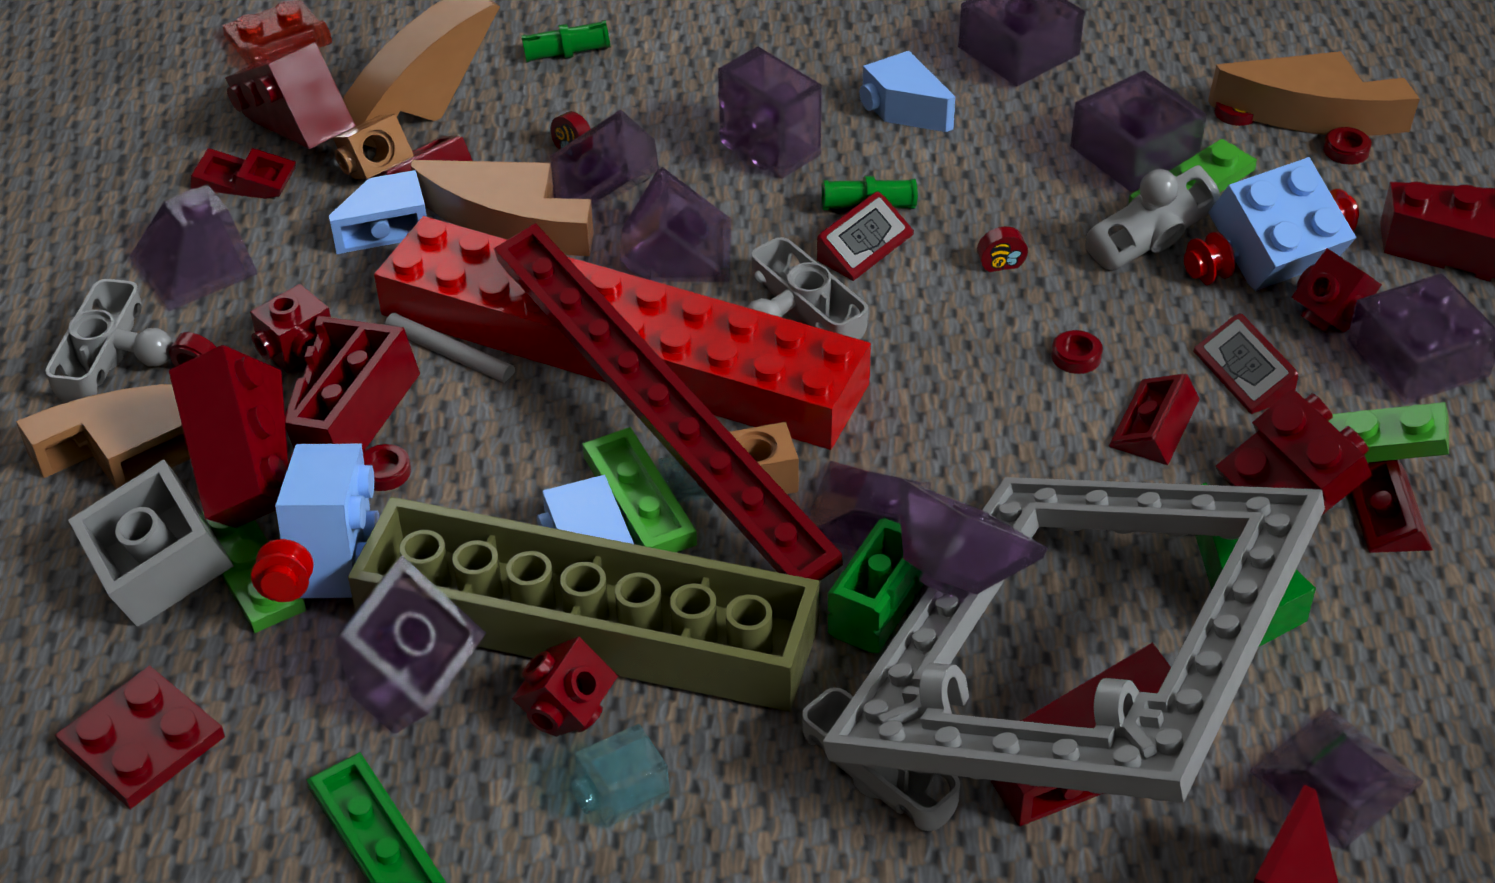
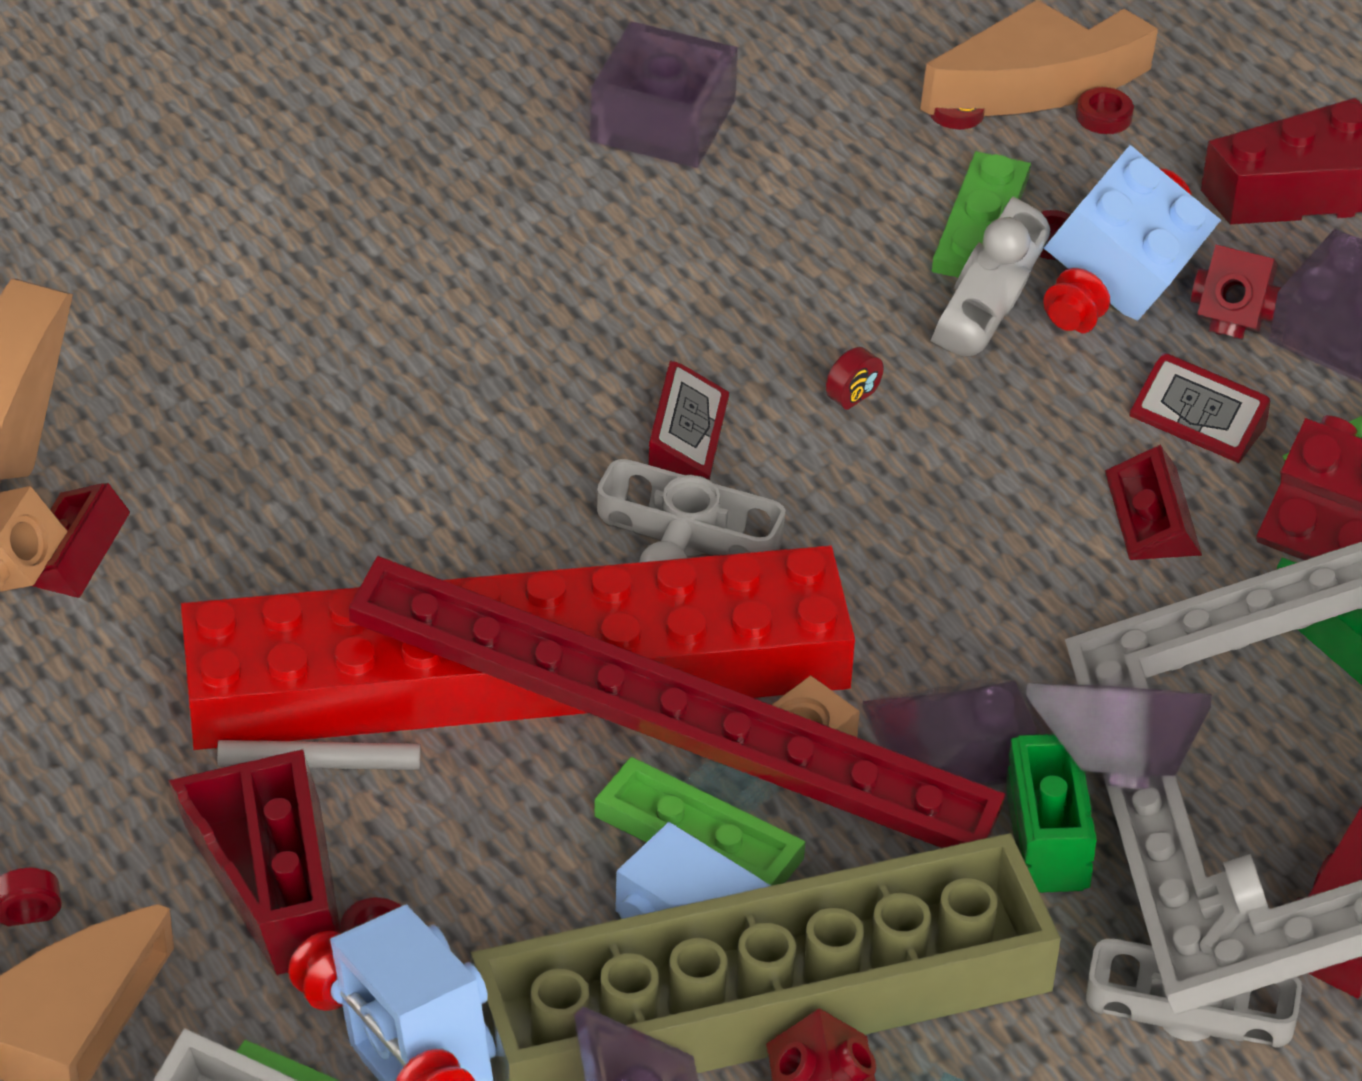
camera: 35 degrees left, 0 degrees up
dark red wedge [169,345,288,528] -> none
dark red brick [250,284,331,373] -> none
light blue slope [329,170,427,254] -> none
medium nougat slope [411,160,594,256] -> none
green pin [521,20,611,62] -> none
clear purple slope [550,109,659,209] -> none
dark red tile [550,111,593,159] -> none
clear purple slope [620,167,731,282] -> none
clear purple brick [718,46,822,179] -> none
green pin [821,176,918,210] -> none
light blue slope [859,51,955,132] -> none
dark red tile [1051,330,1103,374] -> none
clear purple brick [1070,70,1207,192] -> none

